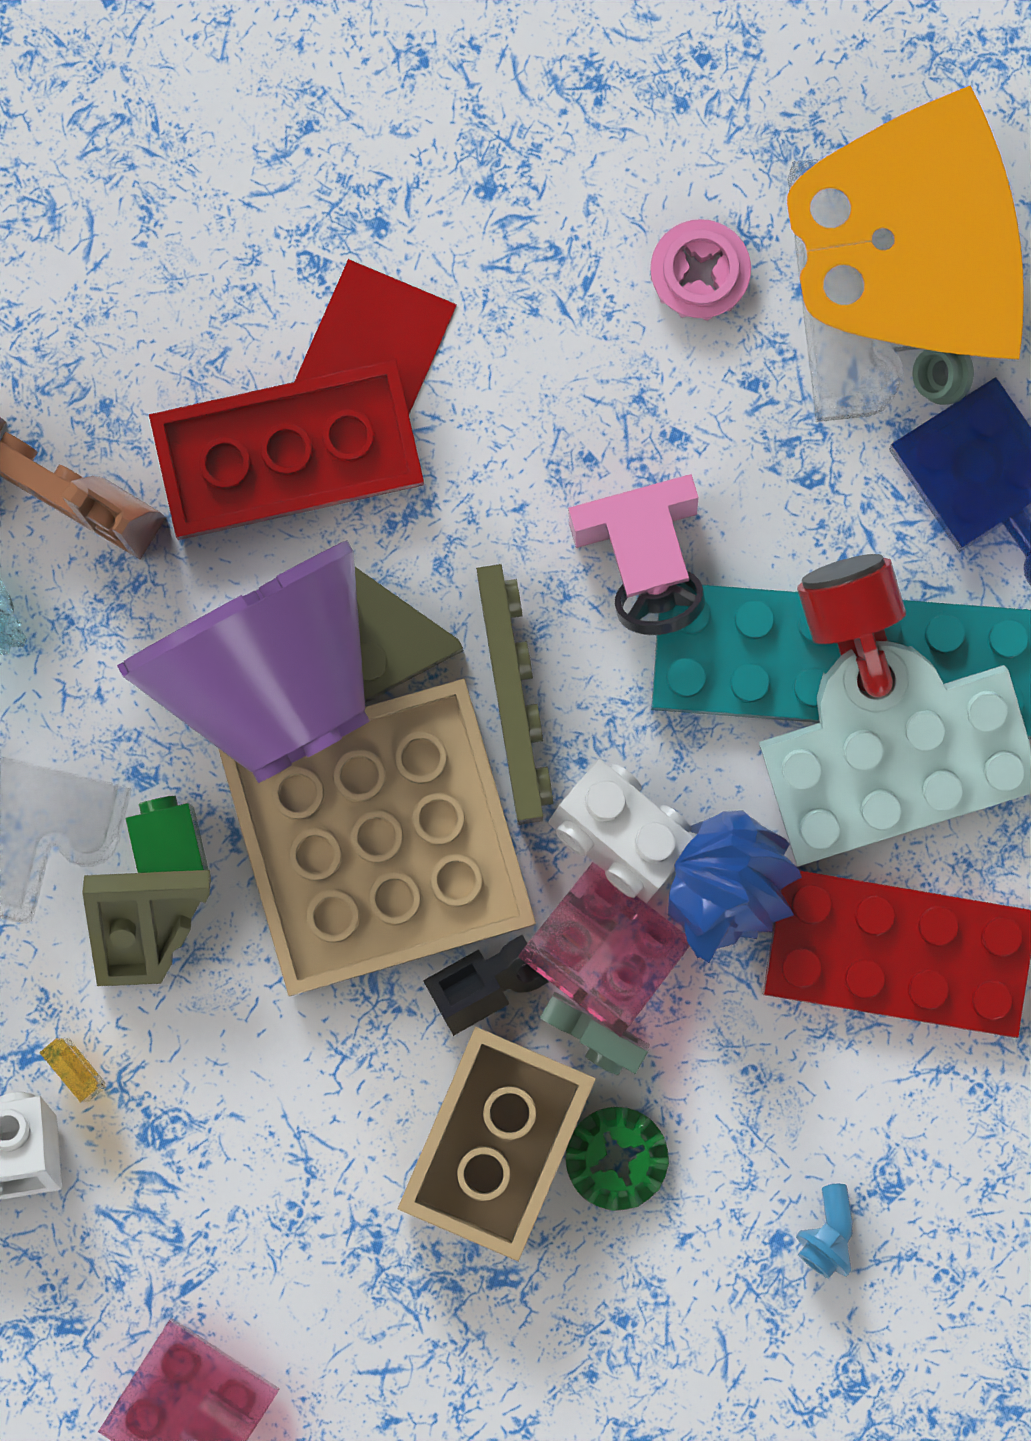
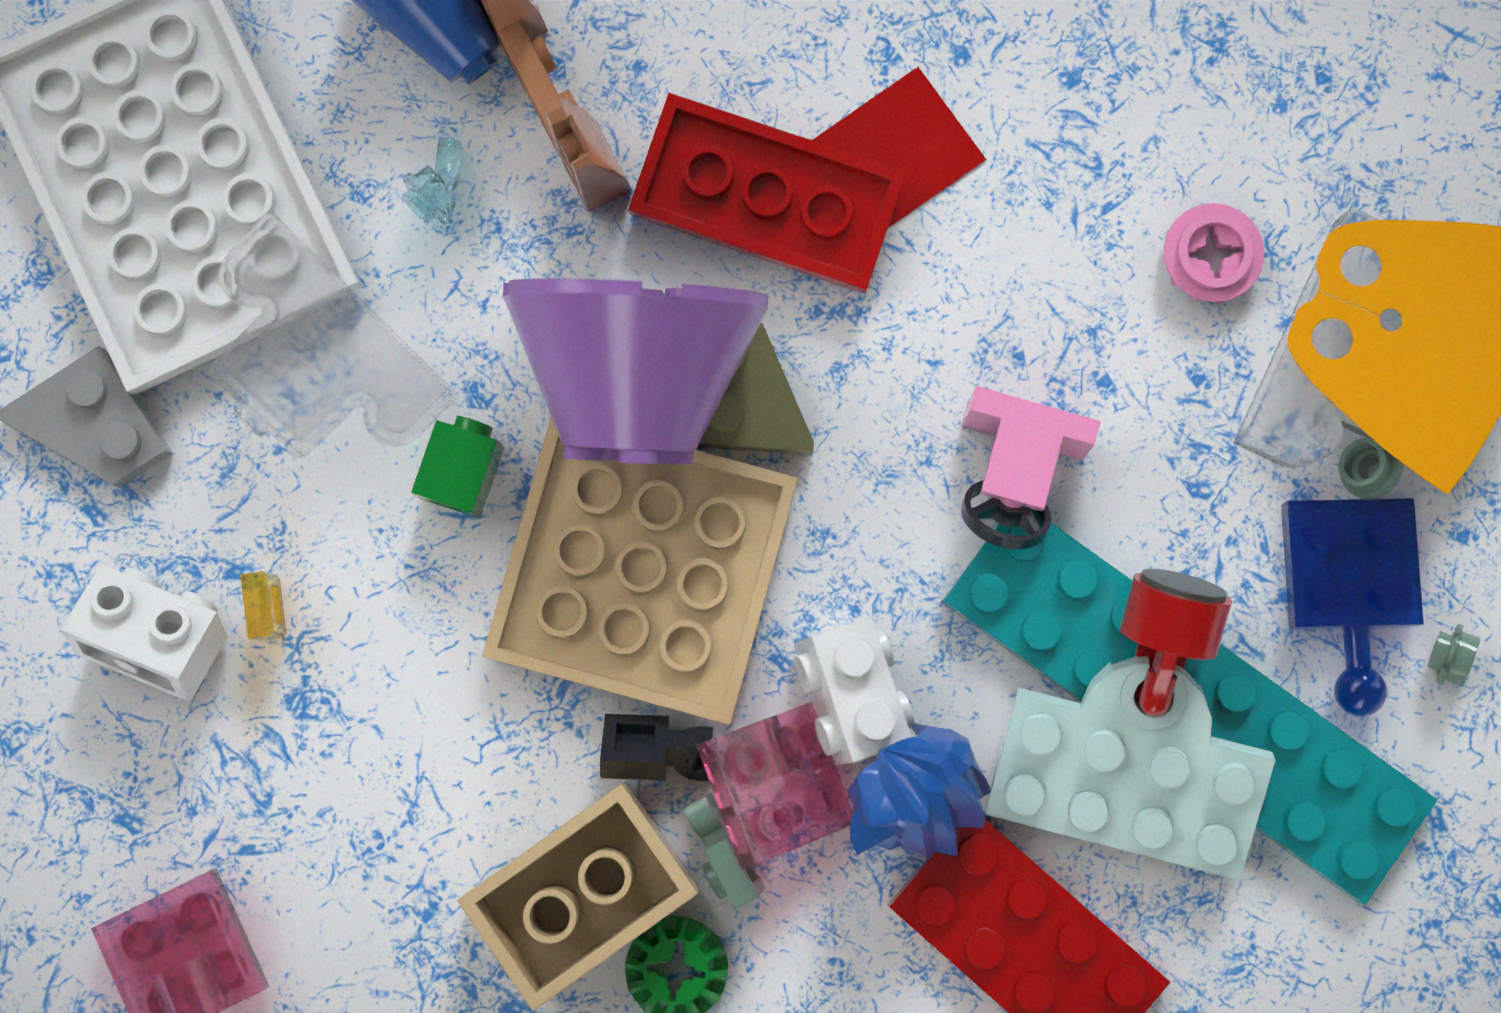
camera: 30 degrees right, 0 degrees up
olive wing [82,870,211,986] -> none
olive plate [476,564,554,825] -> none

